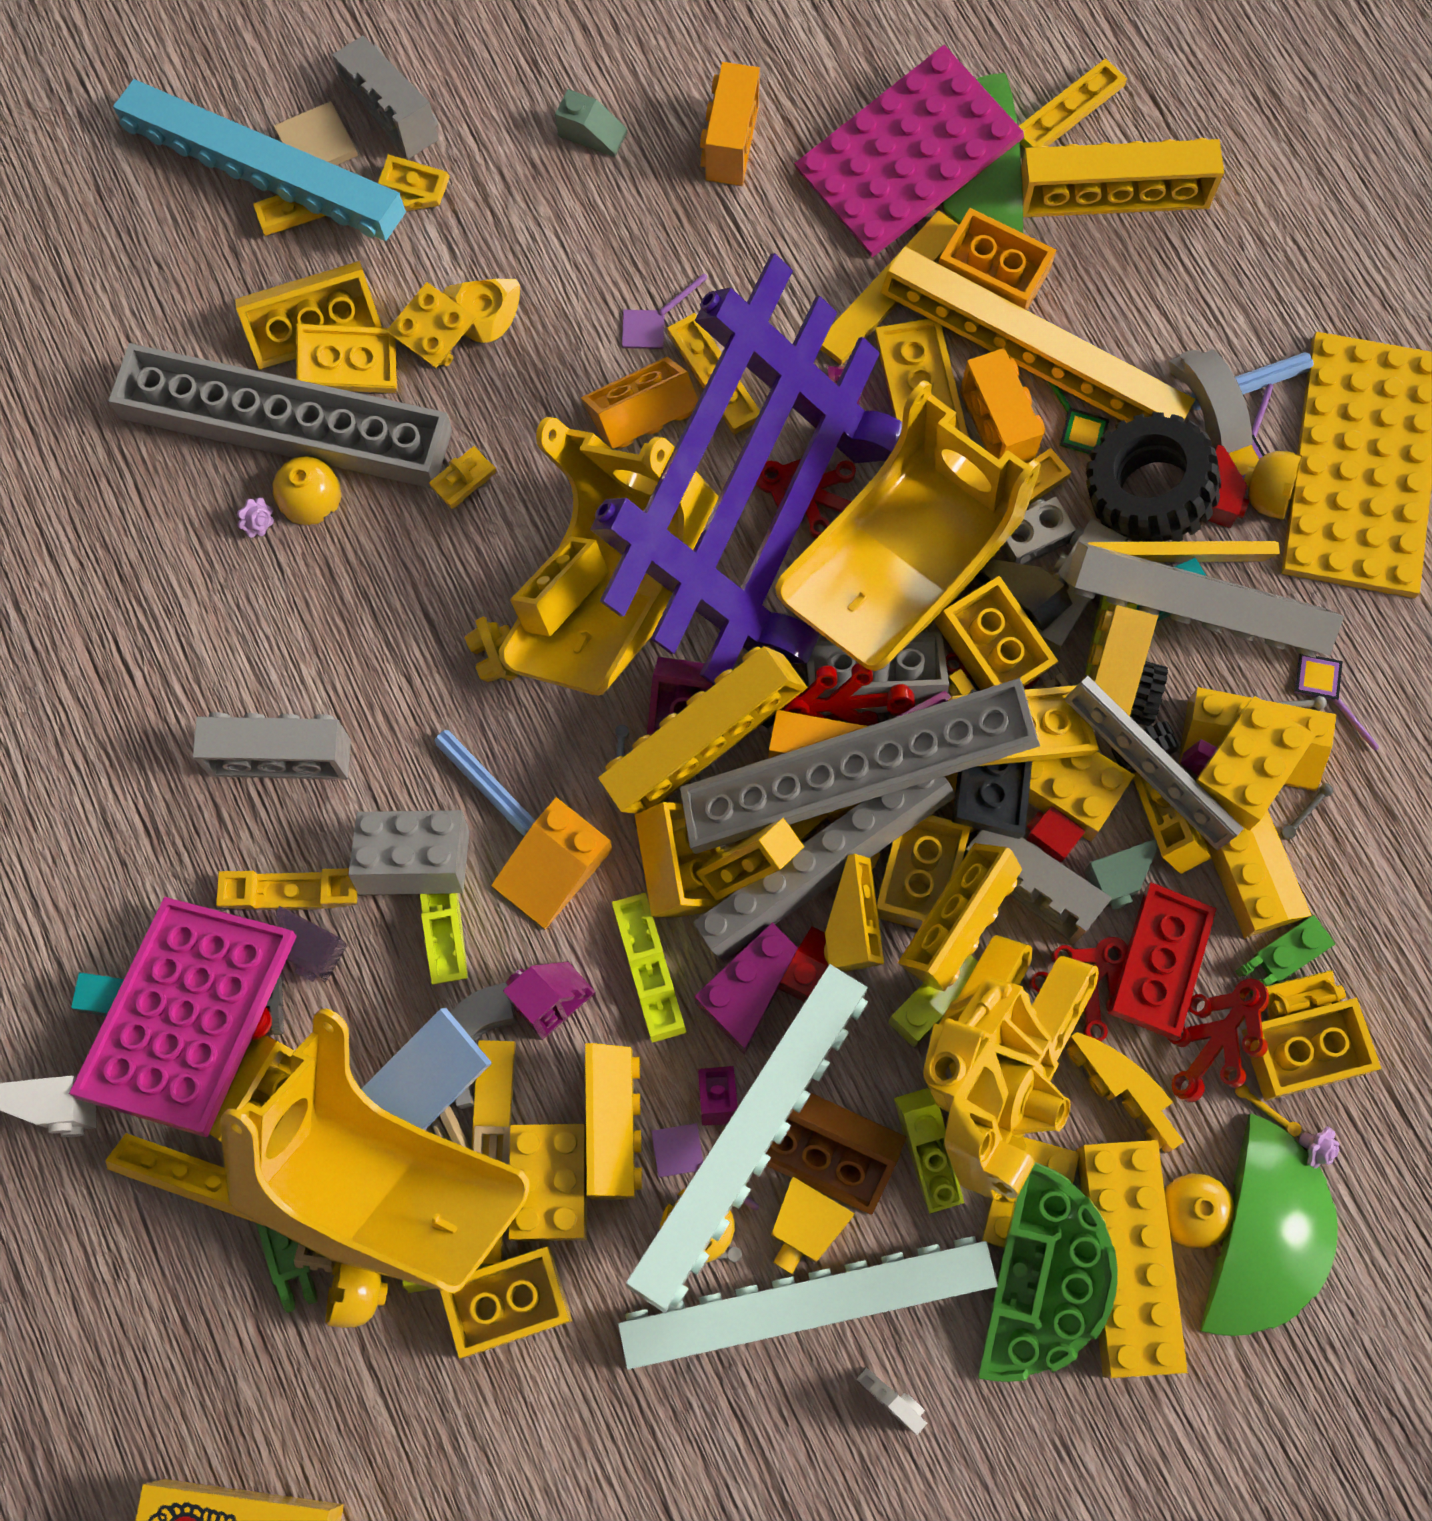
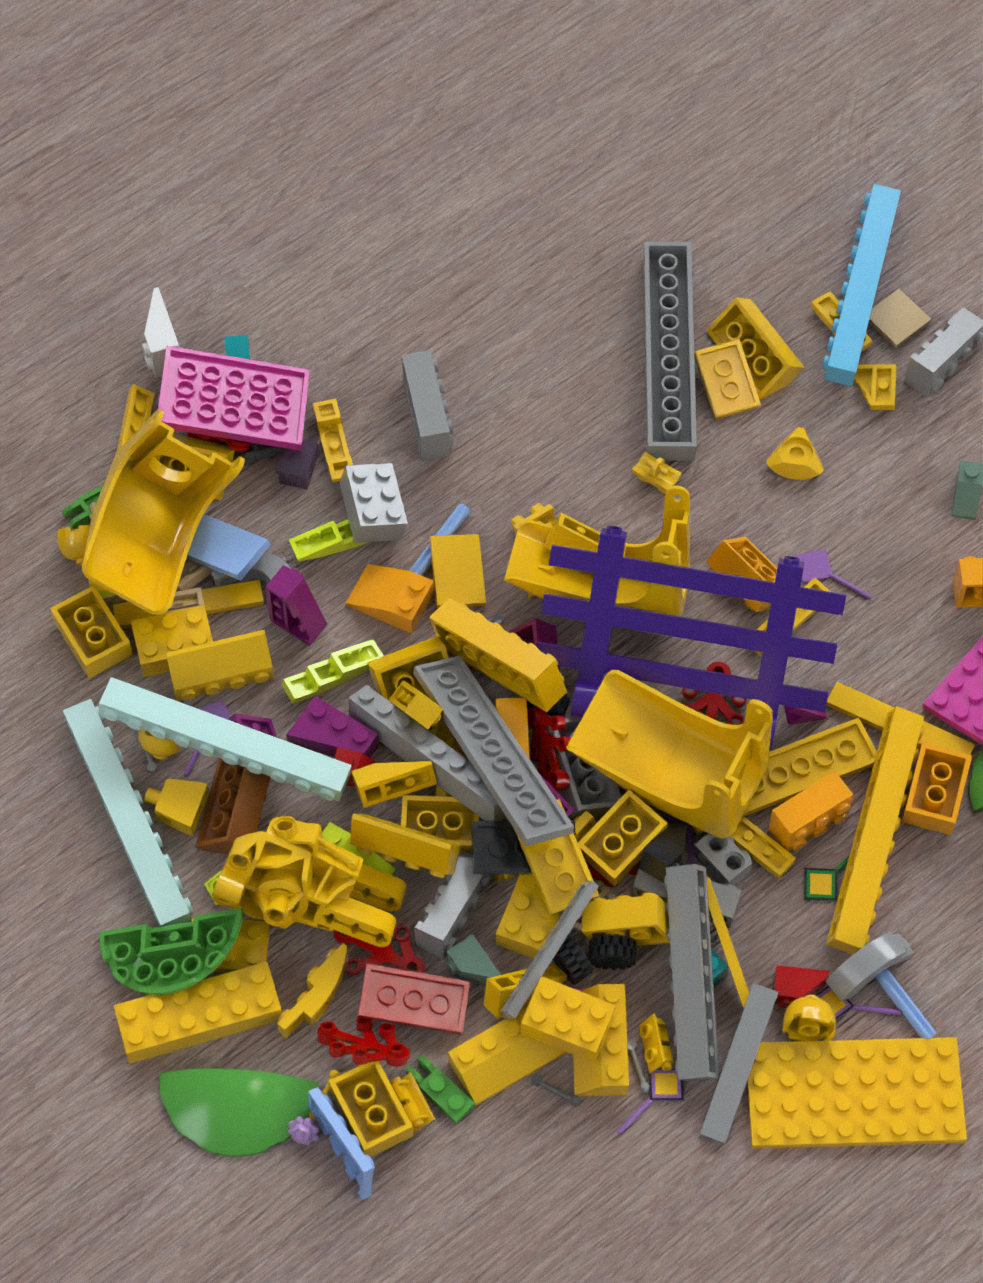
camera: 75 degrees right, 10 degrees down
lavender plant [237,497,274,538] -> none
yellow cylinder [272,456,342,525] -> none
yellow hinge [386,282,477,368] -> none
white wing [857,1368,927,1435] -> none
red brick [1026,805,1086,863] -> none
black tyre [1086,412,1221,542] -> none
yellow cylinder [1164,1173,1235,1249] -> none
none -> light blue wing [308,1087,375,1200]
none -> yellow tile [429,534,486,608]
none -> yellow hinge [639,1014,674,1073]
none -> light grey tile [700,983,778,1144]

